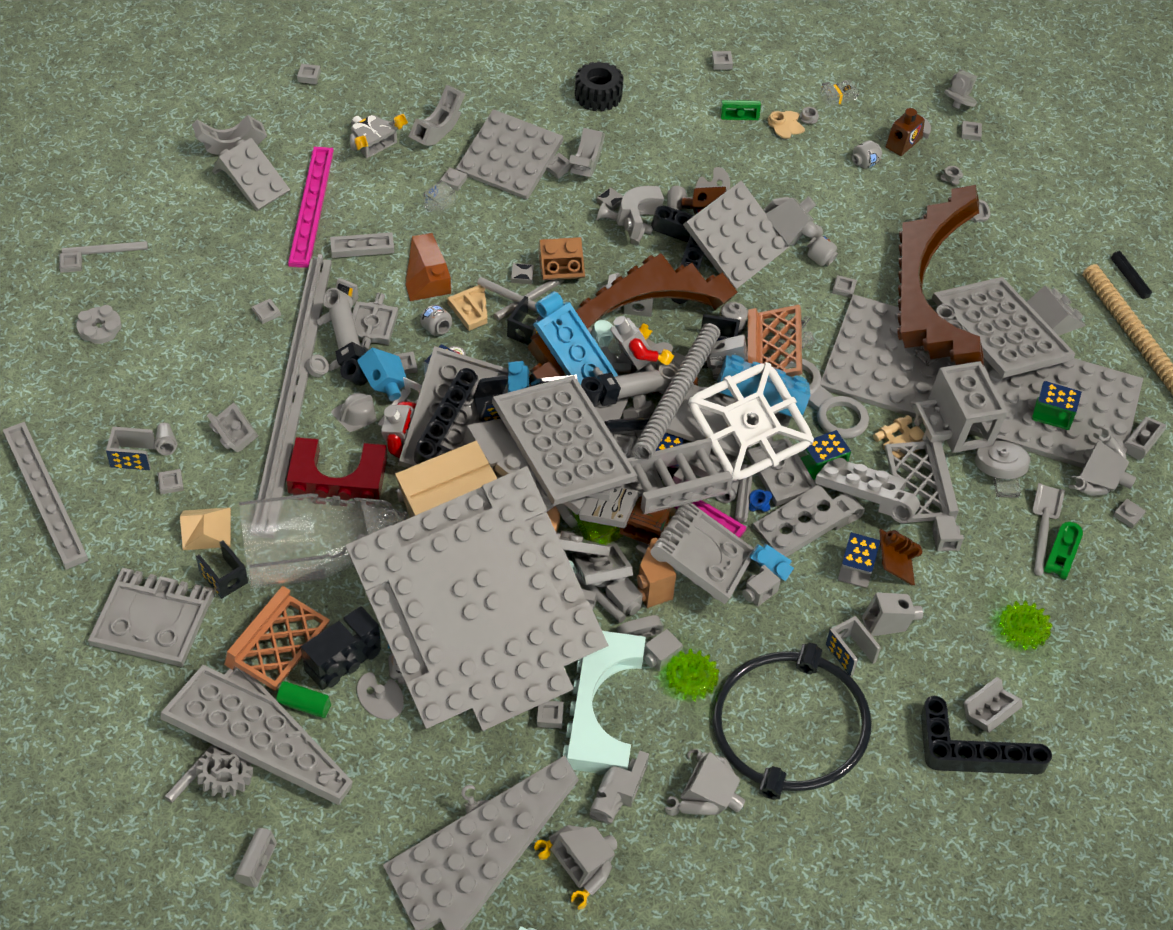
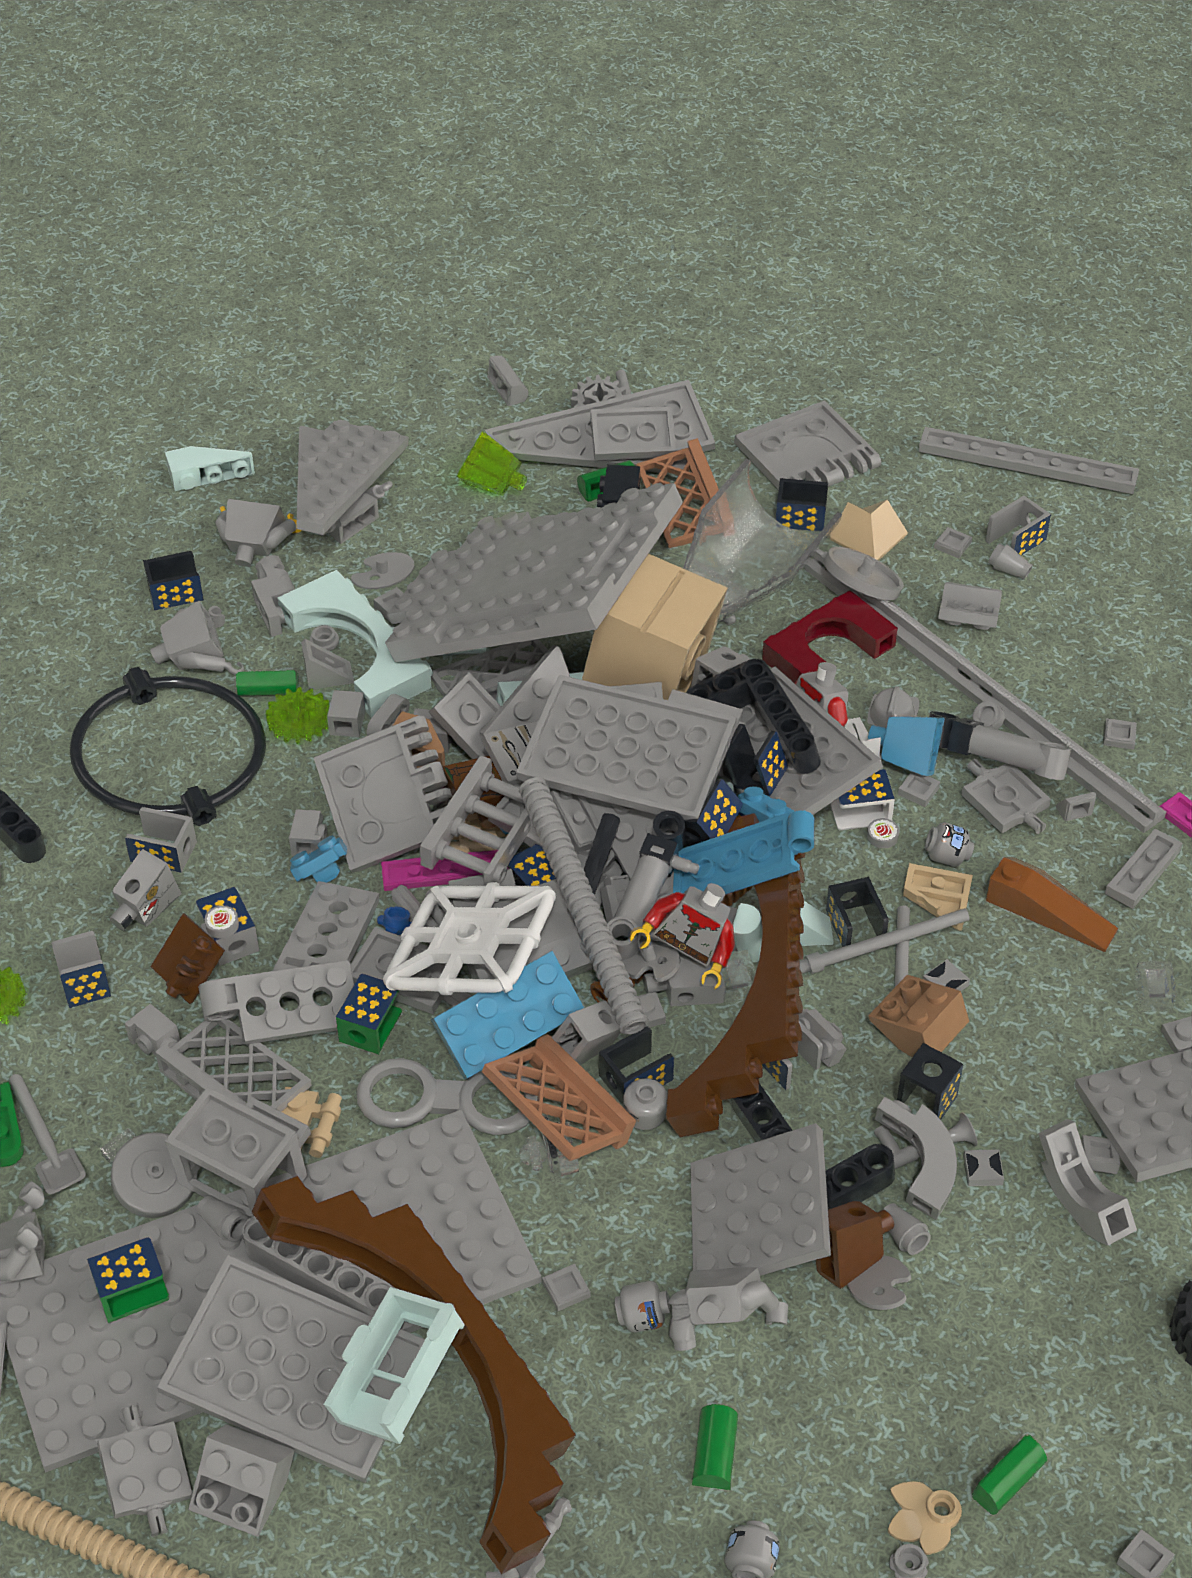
camera: 140 degrees right, 5 degrees down
none -> piece [51,931,111,1008]
none -> light grey plate [97,1405,192,1537]
none -> piece [143,551,204,611]
none -> tile [205,906,239,939]
none -> green brick [236,670,299,696]
none -> light grey slope [301,639,354,690]
none -> light grey plate [310,625,339,651]
none -> light aqua piece [323,1287,465,1444]
none -> light grey piece [351,552,414,589]
none -> clear neon green torso [456,431,527,496]
none -> light grey plate [590,406,677,460]
none -> green brick [692,1404,738,1490]
none -> light grey piece [824,547,904,600]
none -> black piece [897,1043,963,1120]

